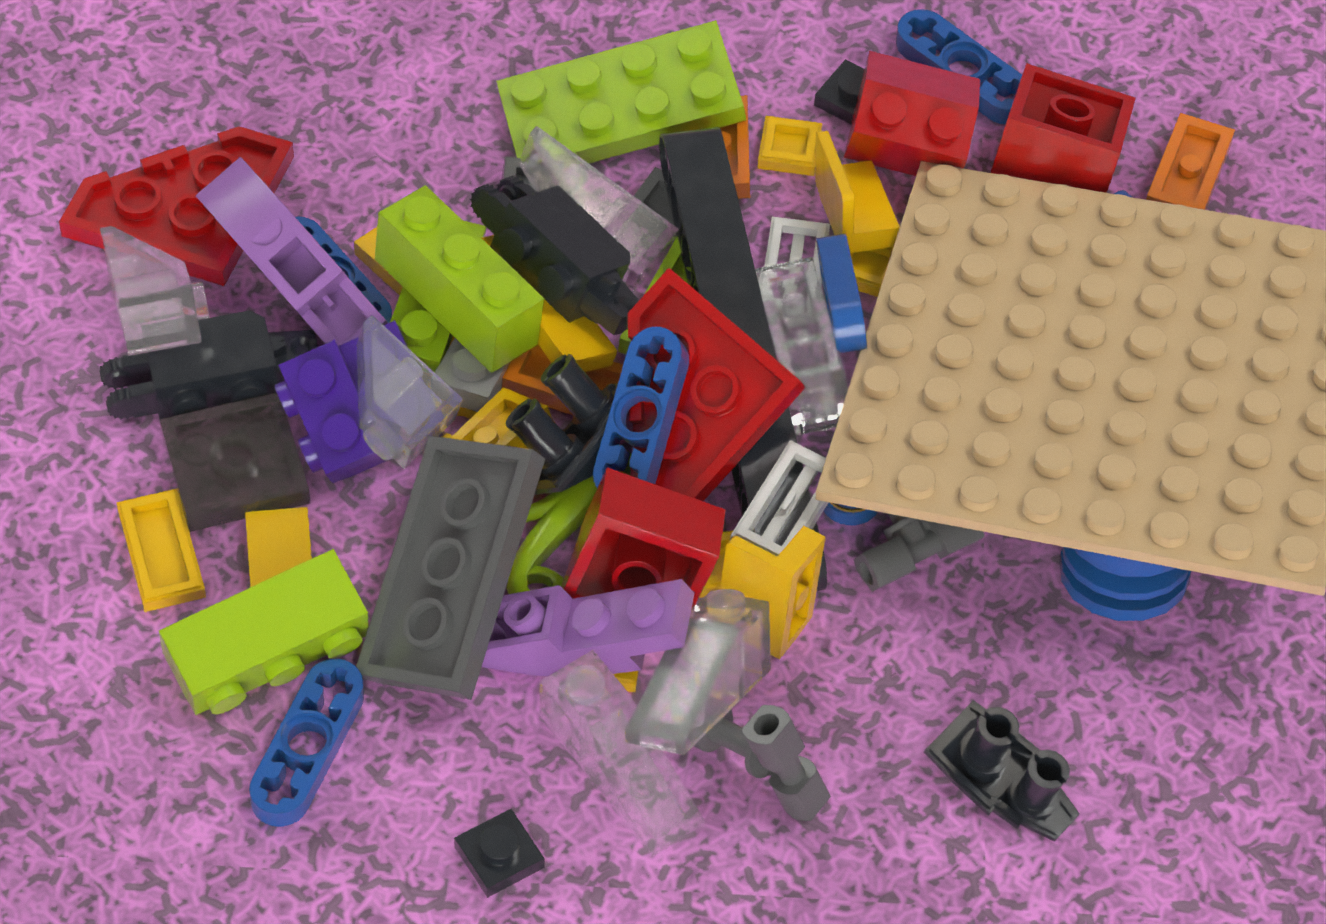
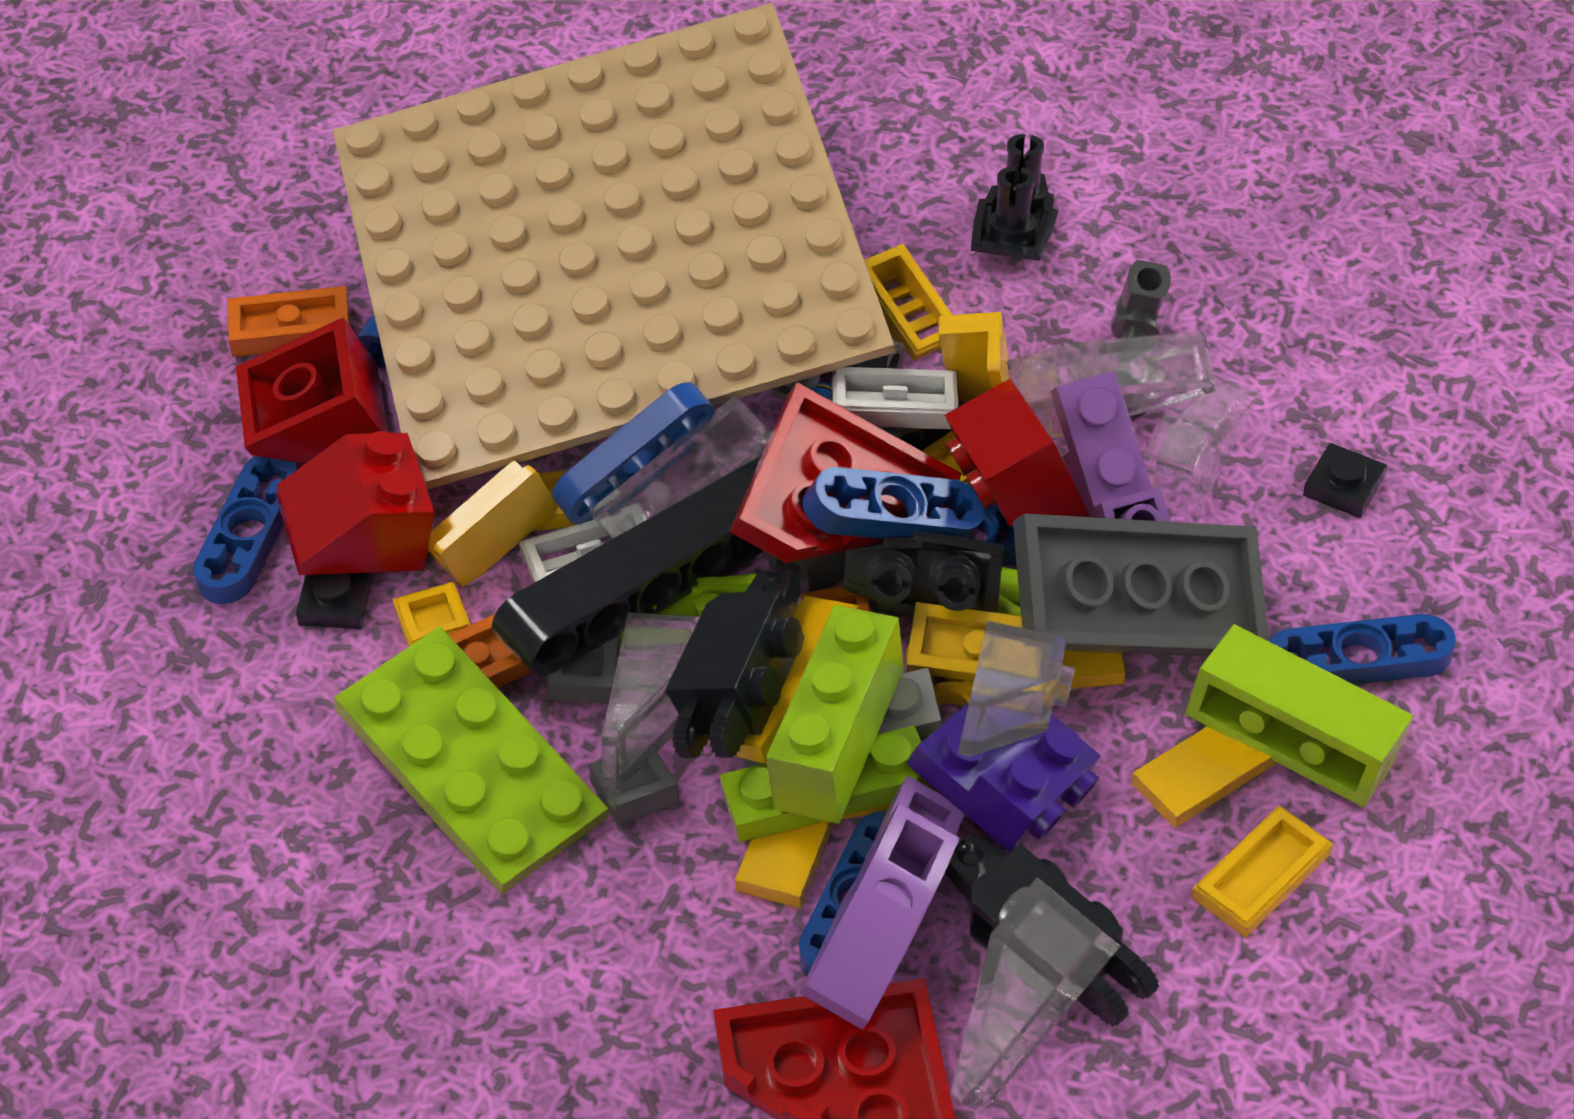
camera: 115 degrees left, 5 degrees down
clear smoke plate [159,393,310,532] -> none
none -> yellow slope [864,244,952,361]

